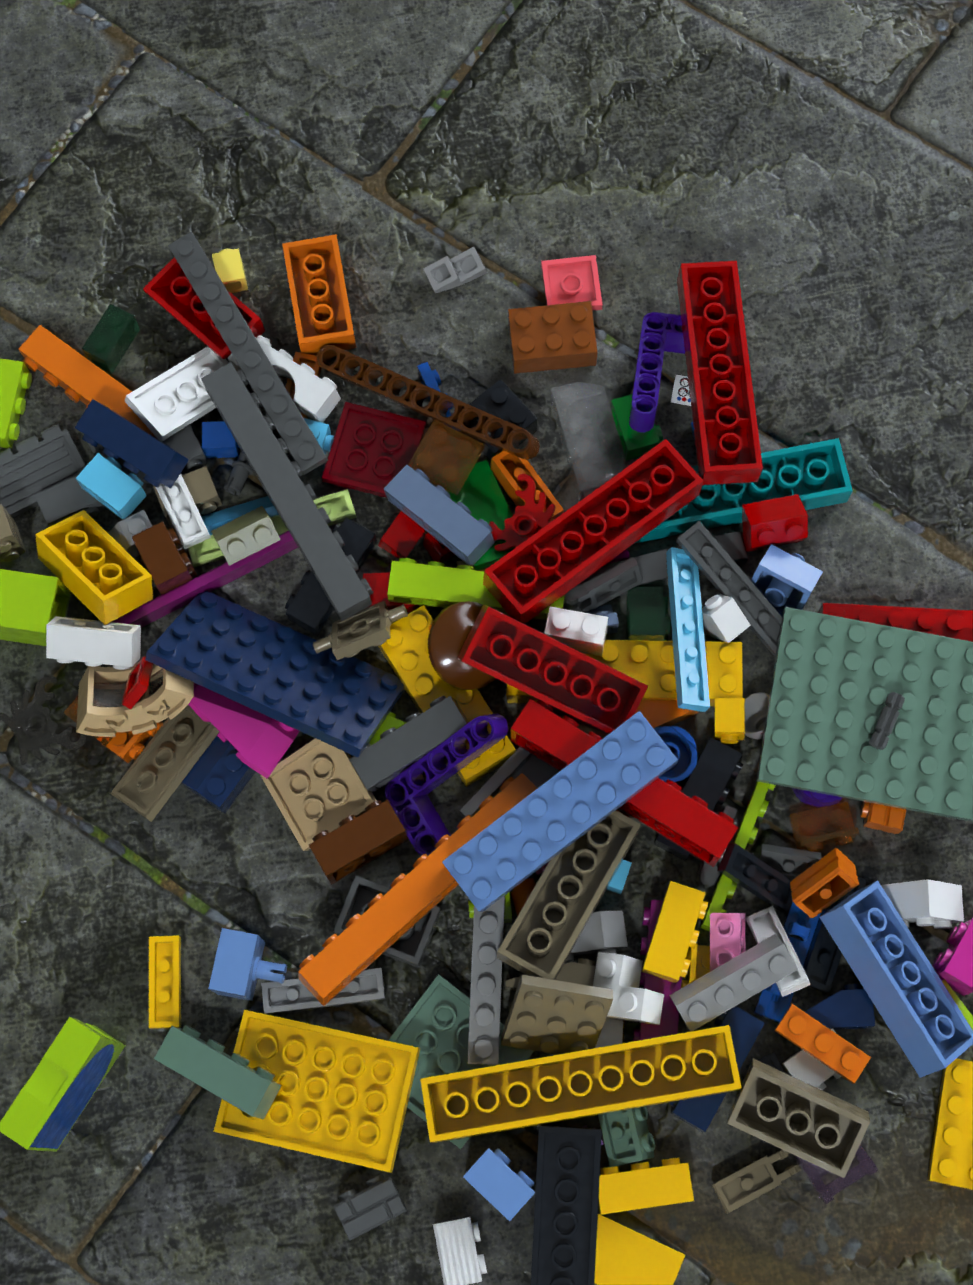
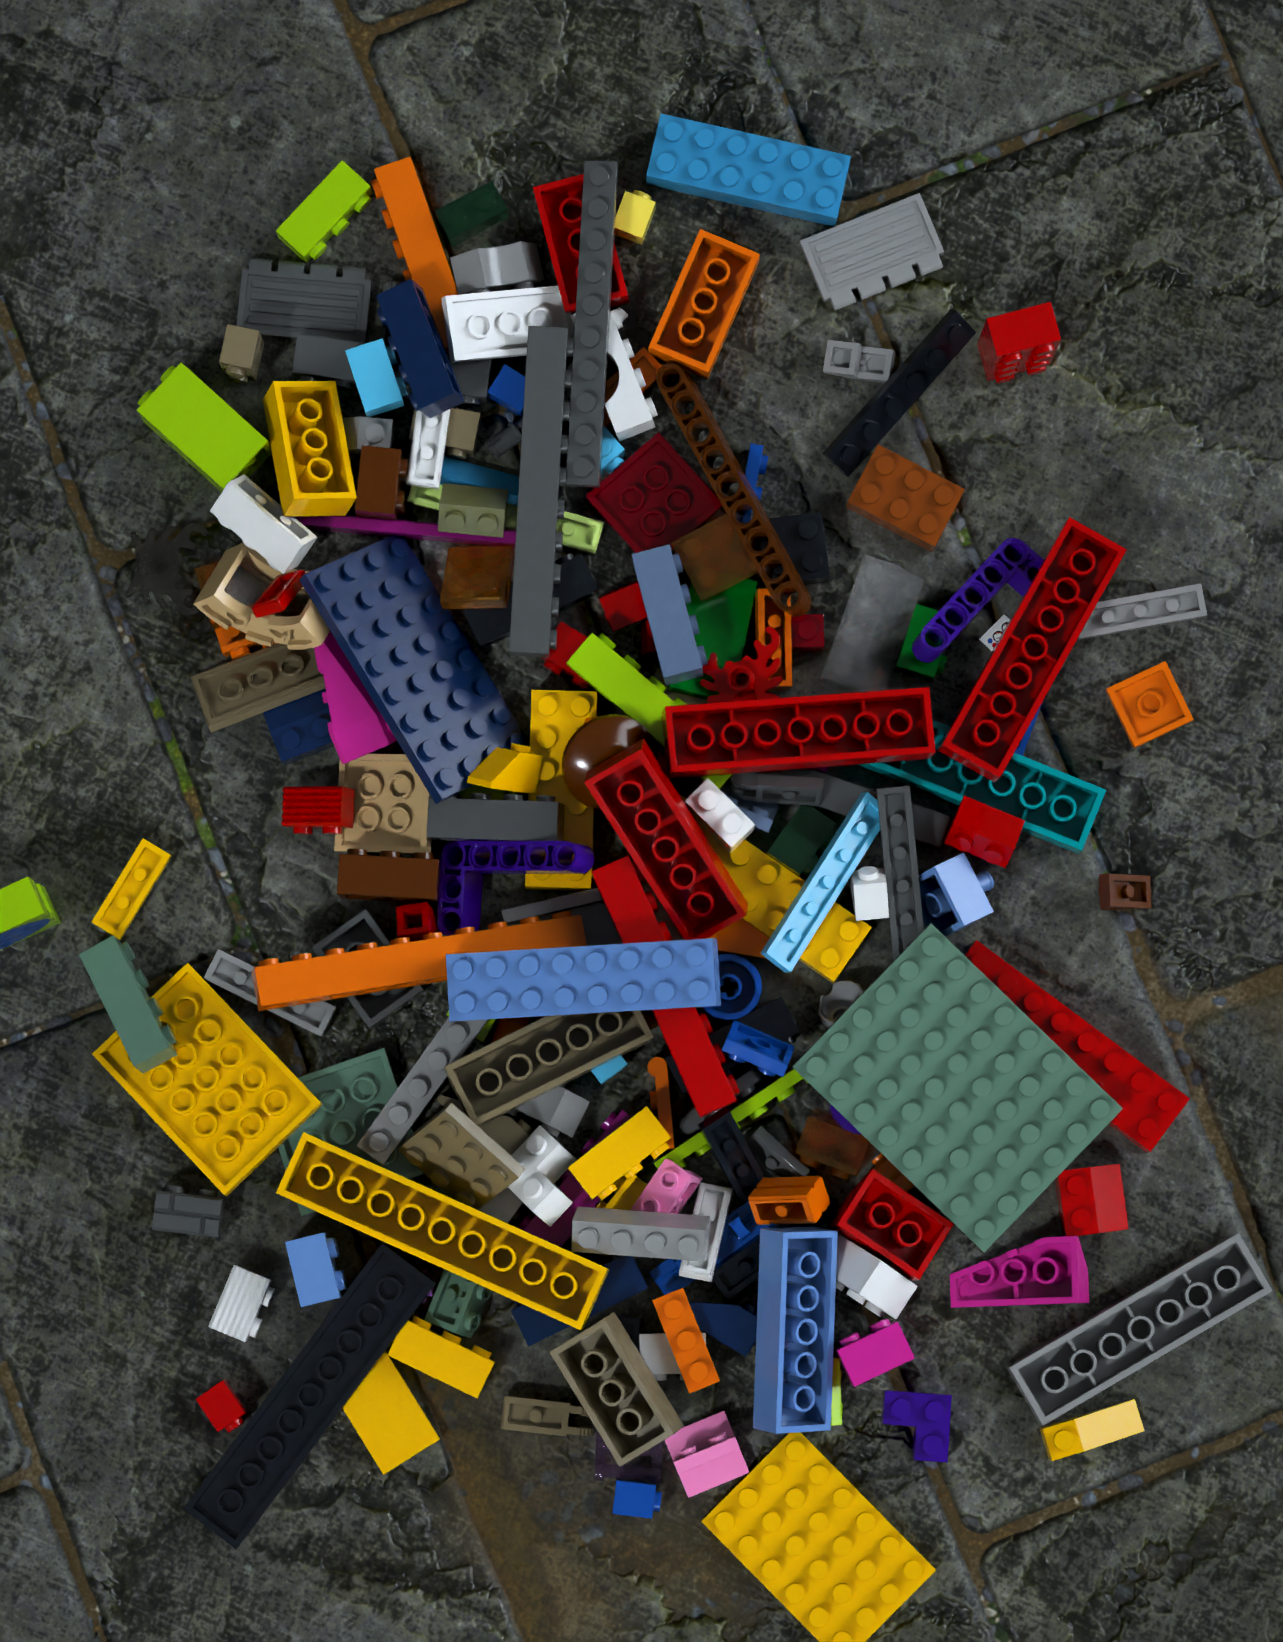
camera: 30 degrees right, 10 degrees up
medium blue brick [208,928,287,1001] -> none
dark tan plate [313,601,408,660] -> none
coral plate [541,255,603,311] -> none
yellow brick [715,698,745,744] -> none
dark grey axle [869,692,905,750] -> none
none -> red brick [281,786,355,835]
none -> red brick [396,902,440,942]
none -> clear orange plate [440,546,514,609]
none -> light grey brick [450,241,545,295]
none -> yellow slope [467,743,543,795]
none -> blue brick [612,1479,662,1519]
none -> dark azure brick [646,114,851,227]
none -> orange plate [647,1057,674,1150]
none -> bright pink bracket [665,1410,750,1498]
none -> blue plate [722,1020,795,1077]
none -> dark red brick [791,614,824,652]
none -> light grey hinge [799,193,944,311]
none -> black plate [822,309,976,477]
none -> red slope [828,1169,954,1281]
none -> red brick [977,302,1061,384]
none -> light grey plate [1078,583,1207,640]
none -> reddish brown slope [1098,873,1152,910]
none -> orange plate [1105,661,1194,749]

